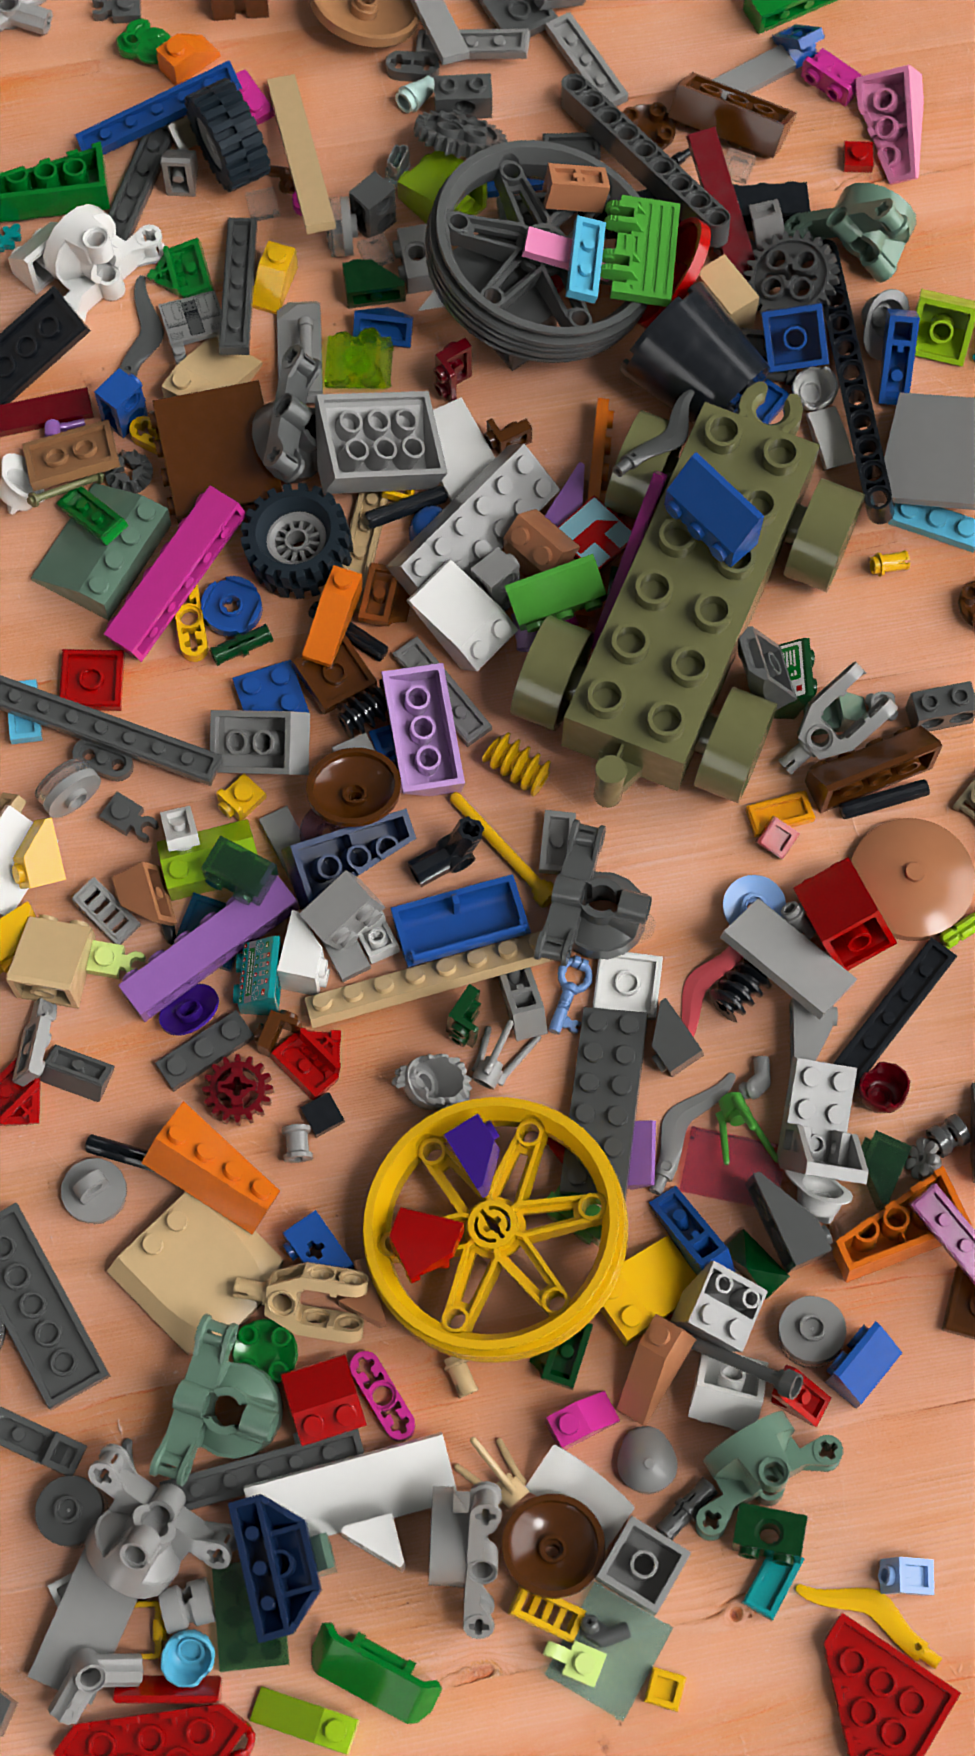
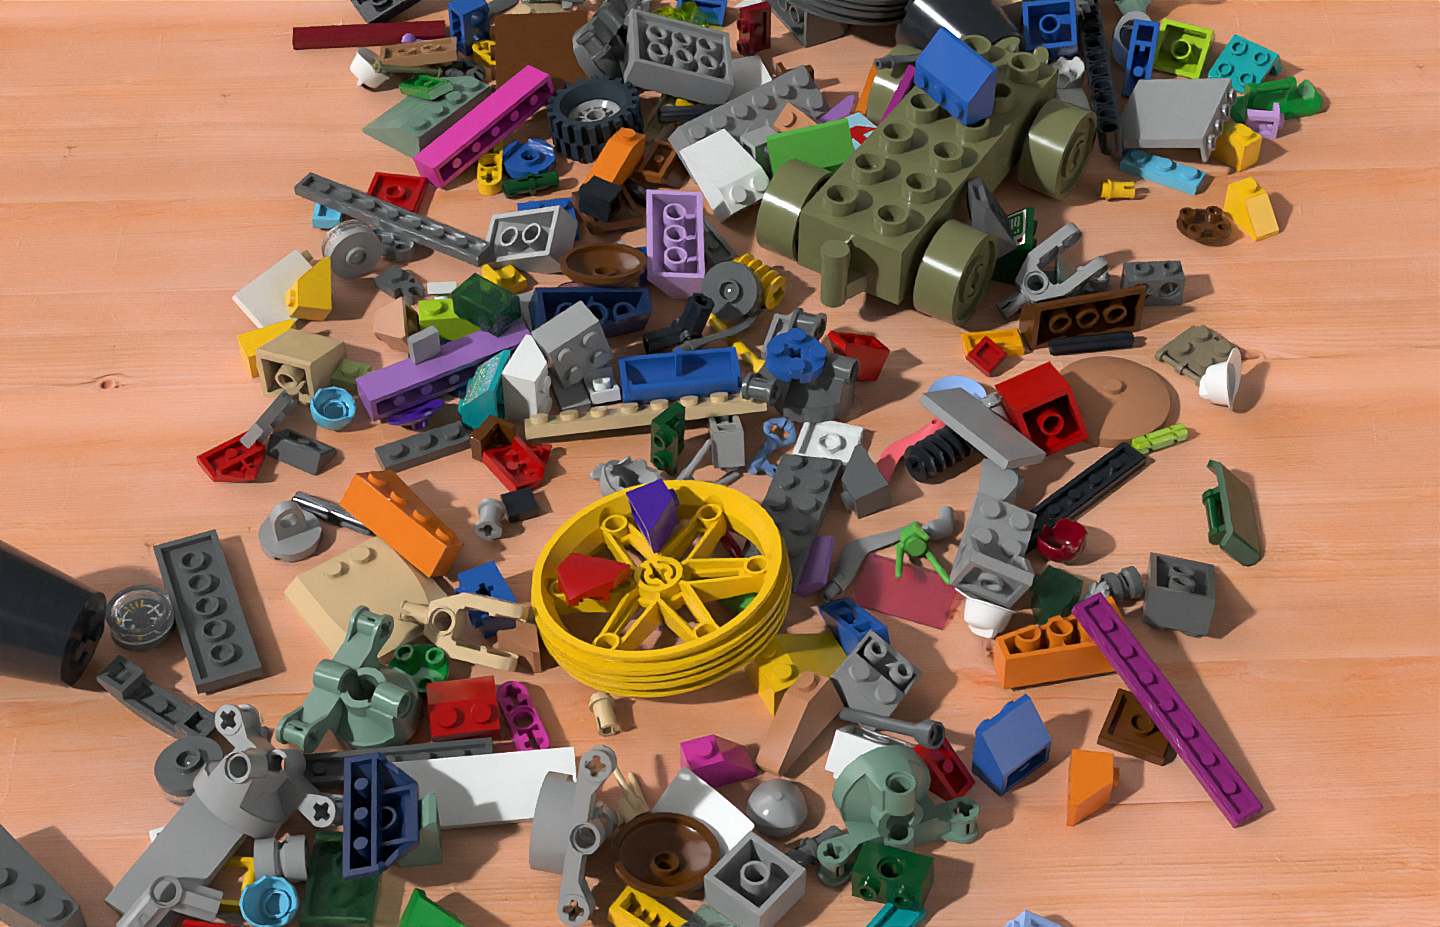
camera: 10 degrees right, 25 degrees down
light grey slope [72,877,141,945] -> none
dark red gear [202,1054,274,1126] -> none
black piece [337,679,388,739] -> none
white slope [341,1513,406,1573] -> none
dark green slope [529,1323,593,1390] -> none
dark green slope [726,1229,790,1300] -> none
dark grey slope [745,1171,833,1274] -> none
light grey piece [778,1296,846,1368] -> none
none -> medium azure hair [310,386,357,431]
none -> light grey tile [407,325,441,365]
none -> black brick [577,175,623,223]
none -> dark grey piece [673,306,767,352]
none -> dark grey piece [701,261,763,319]
none -> blue plate [765,328,827,383]
none -> red slope [828,331,890,382]
none -> orange slope [1066,749,1120,826]

